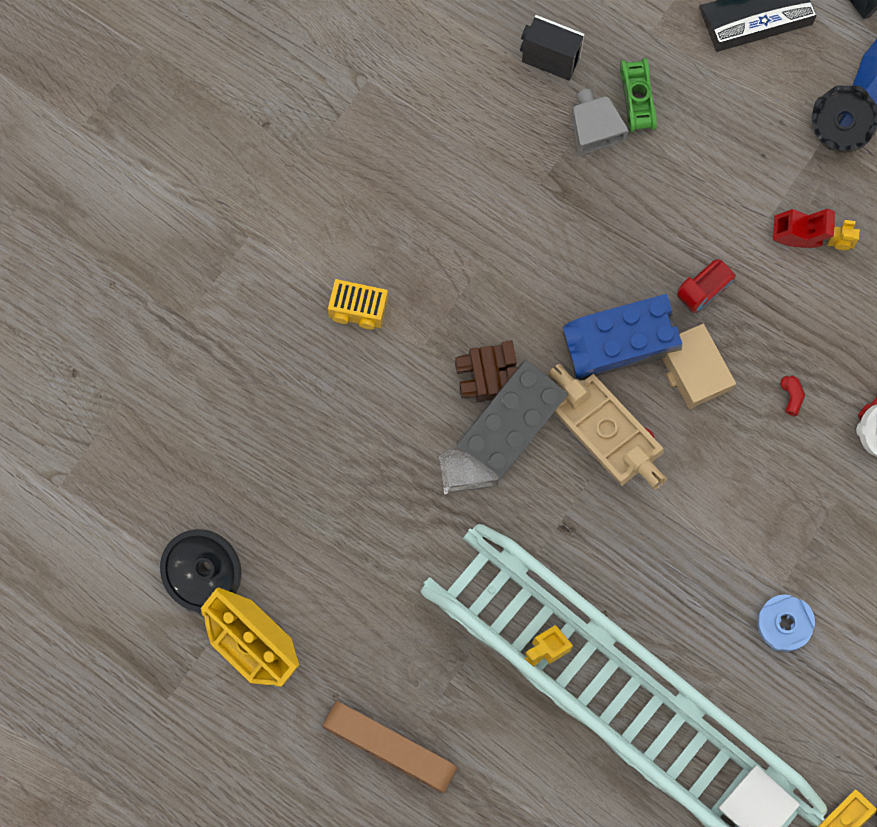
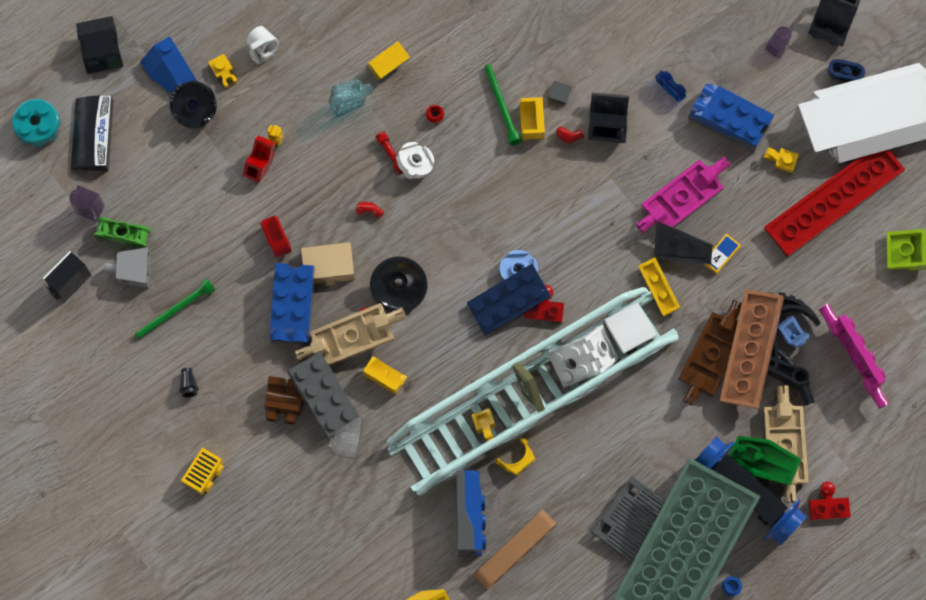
camera: 70 degrees left, 0 degrees up
none -> clear purple brick [69,185,105,222]
none -> green piece [135,278,216,339]
none -> black cone [179,368,199,398]
none -> yellow hinge [363,356,408,395]
none -> black dish [370,256,428,312]
none -> piece [457,470,486,556]
none -> dark blue plate [466,264,552,336]
none -> yellow helmet [496,438,535,476]
none -> olive tile [512,362,545,412]
none -> red plate [524,284,564,323]
none -> white bracket [547,324,619,388]

